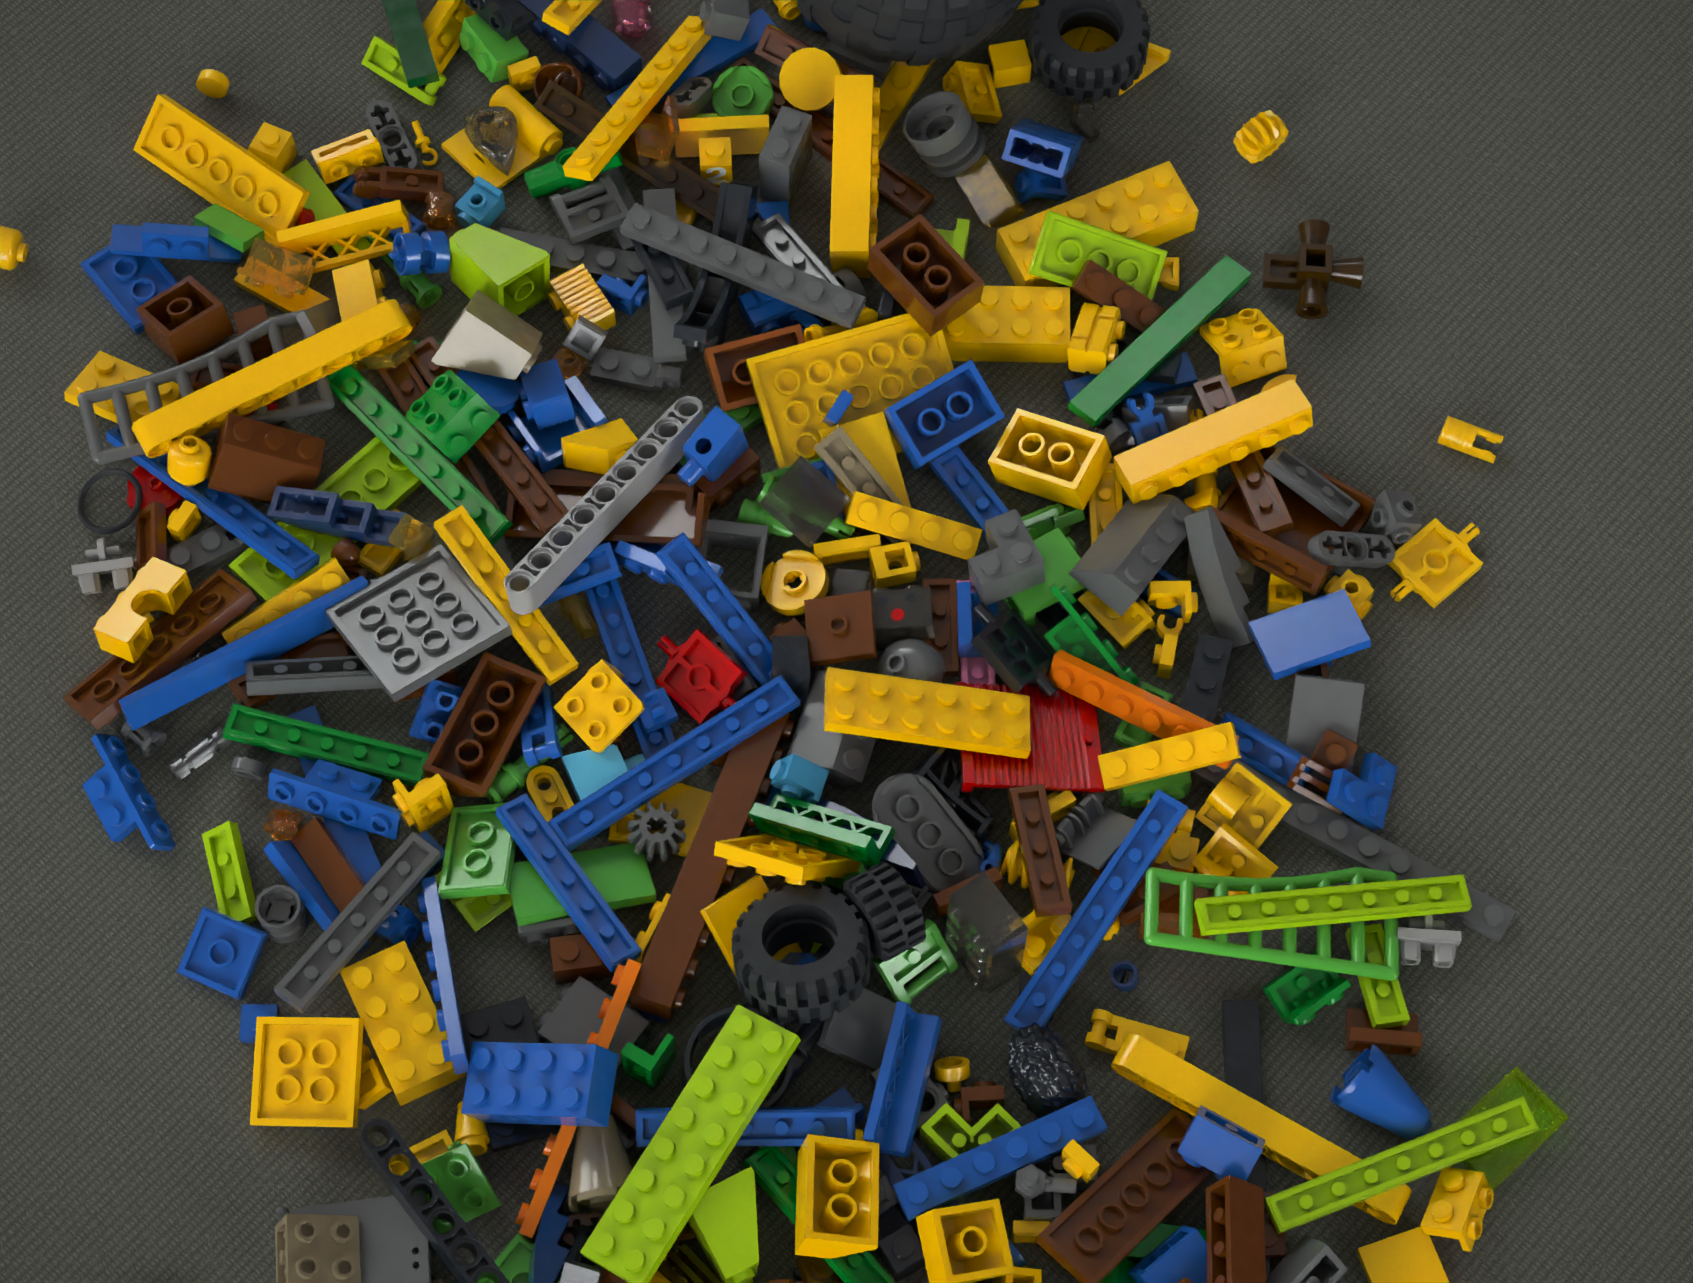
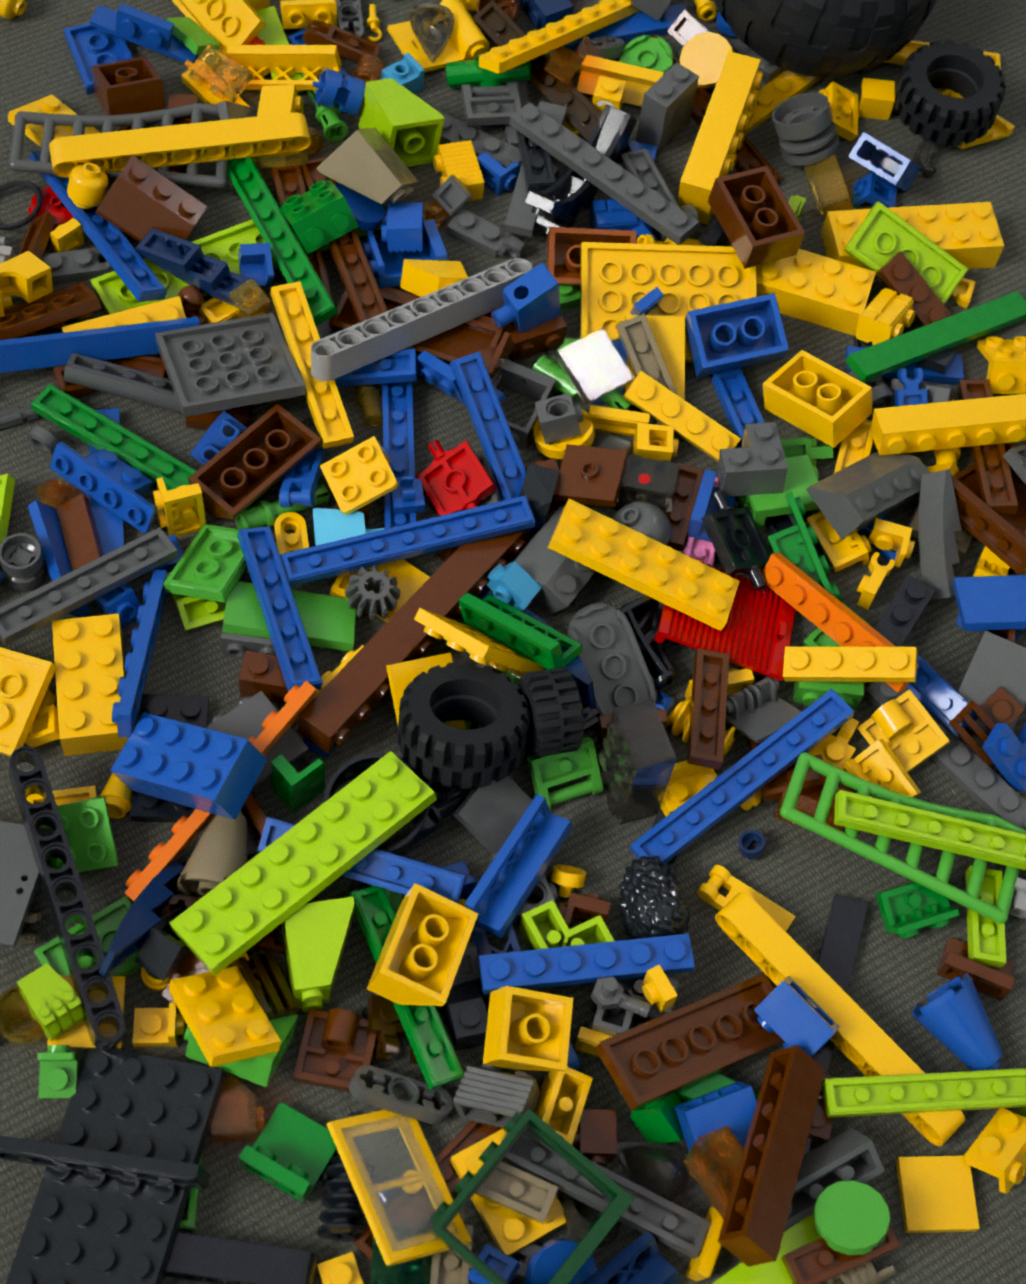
camera: 10 degrees right, 5 degrees down
none -> blue panel [238,243,274,288]
none -> dark grey brick [534,393,584,444]

